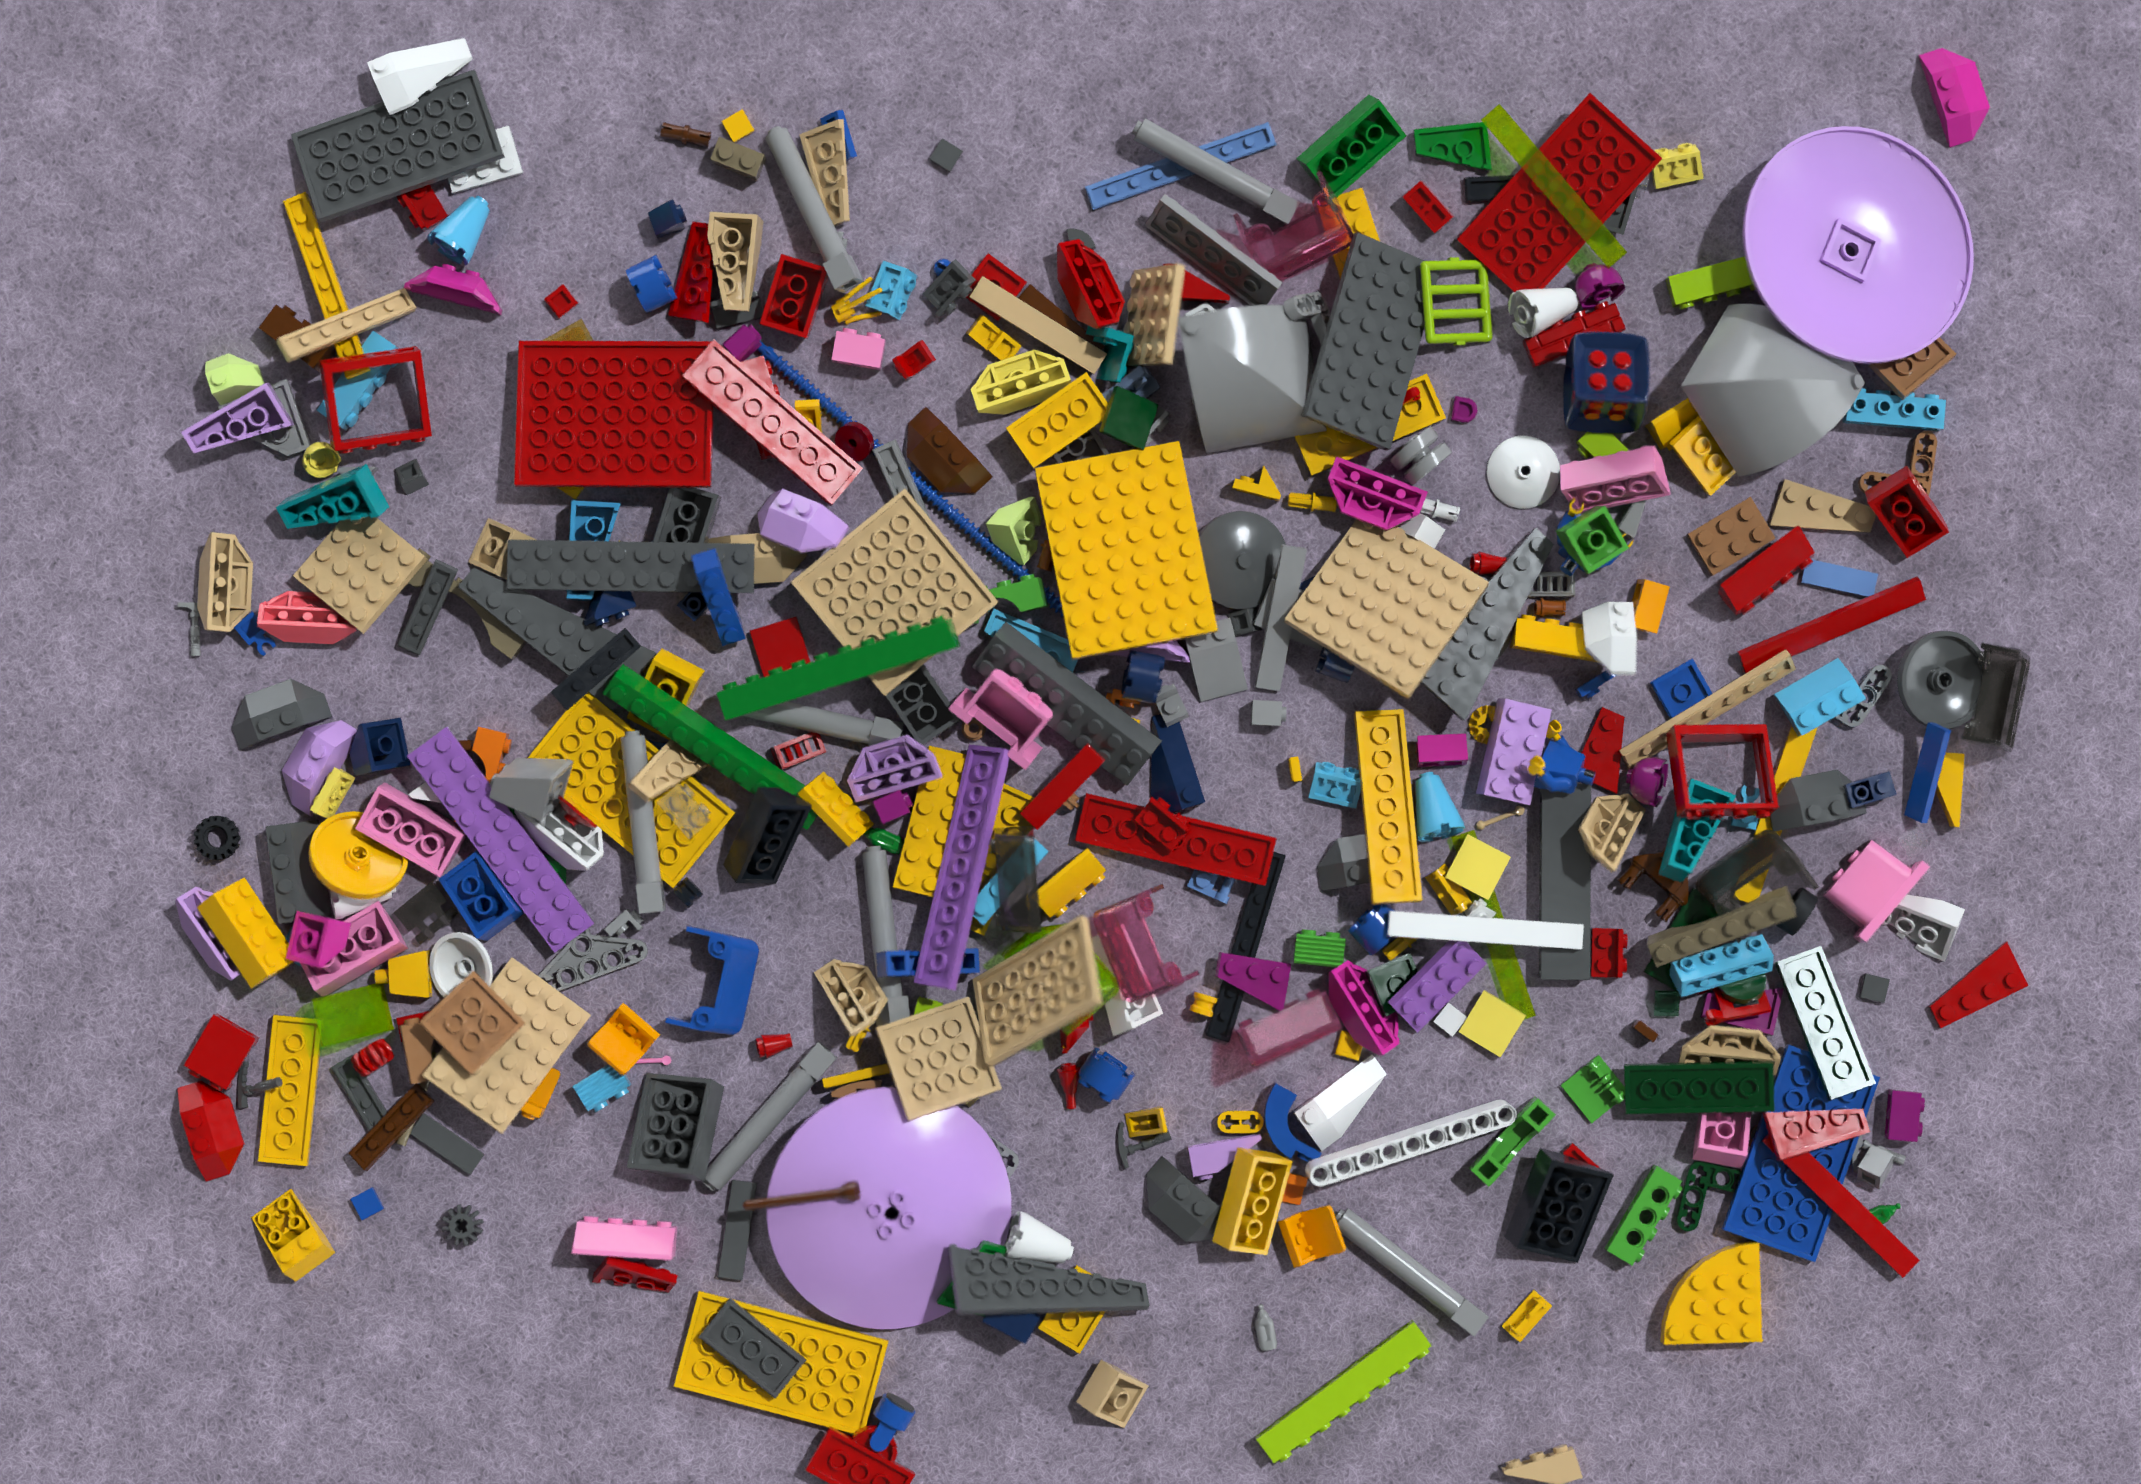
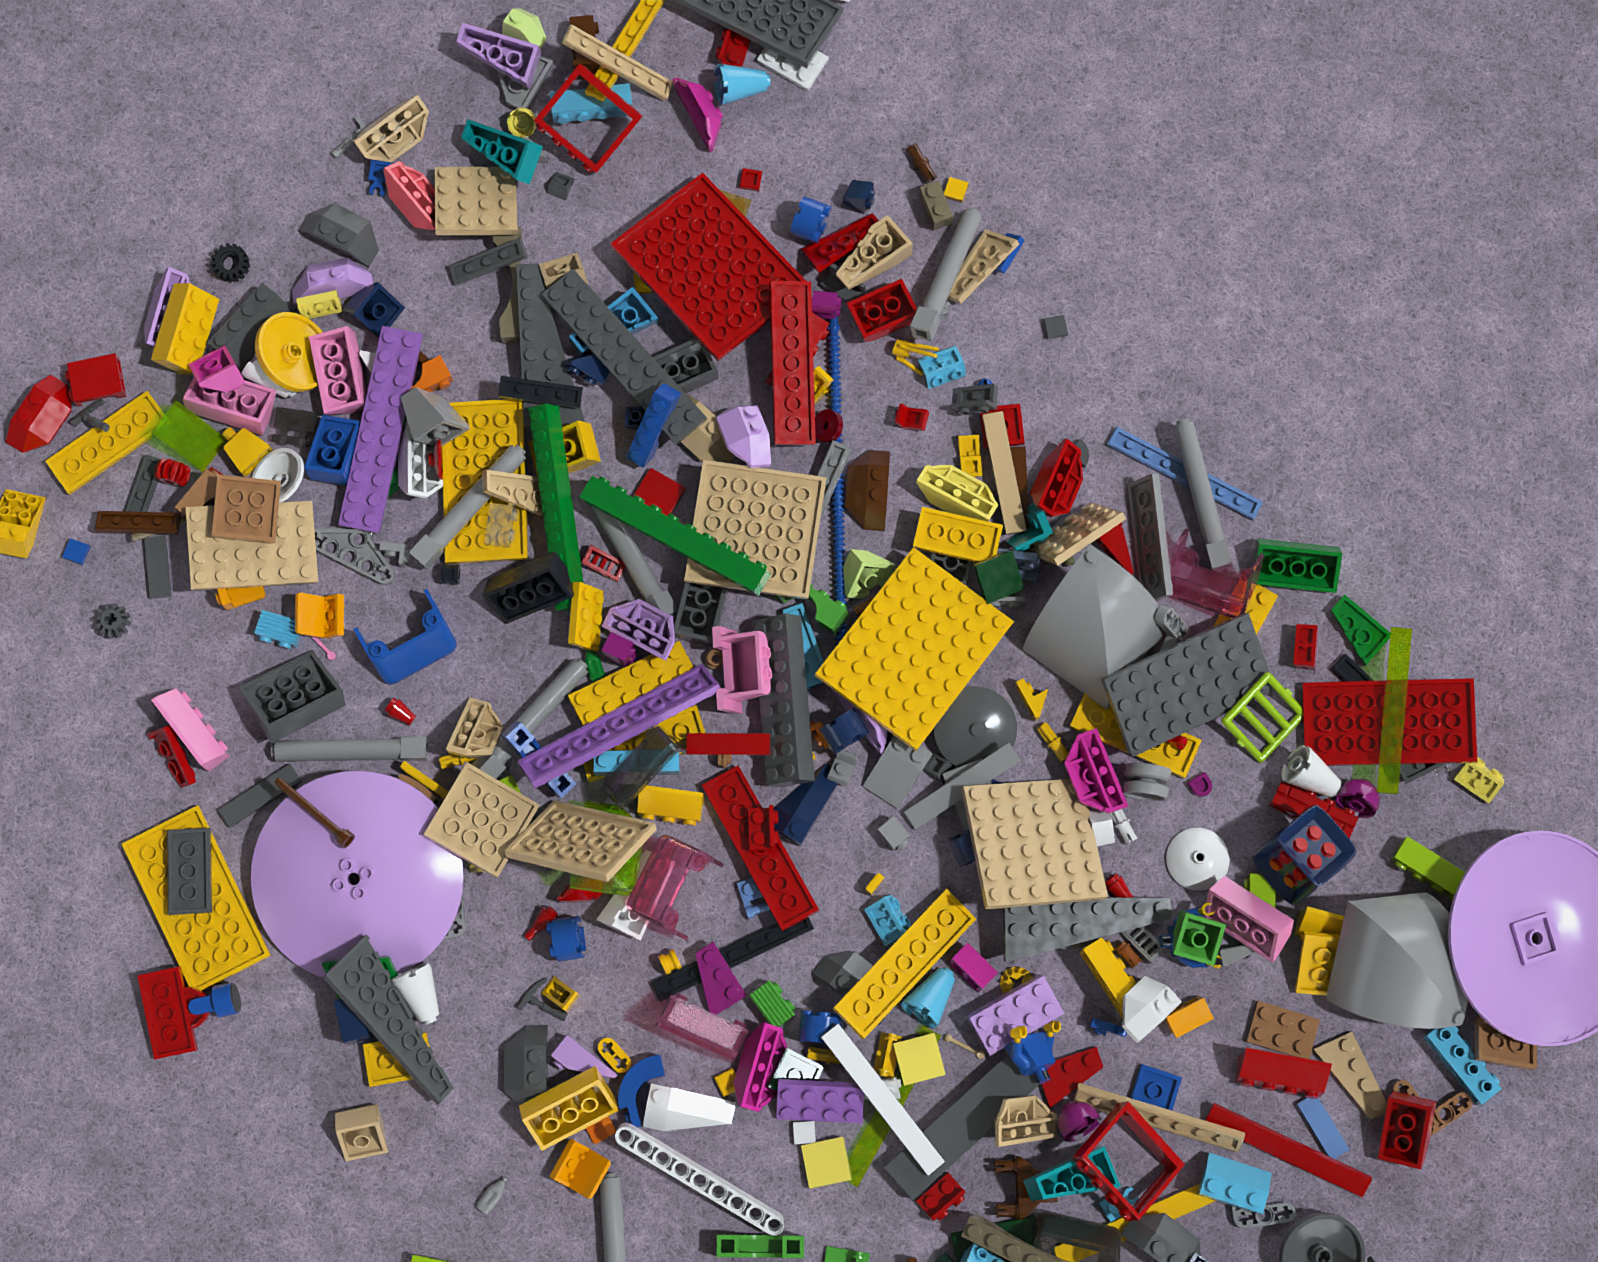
camera: 50 degrees right, 10 degrees down
bright pink brick [832,328,886,371] -> none

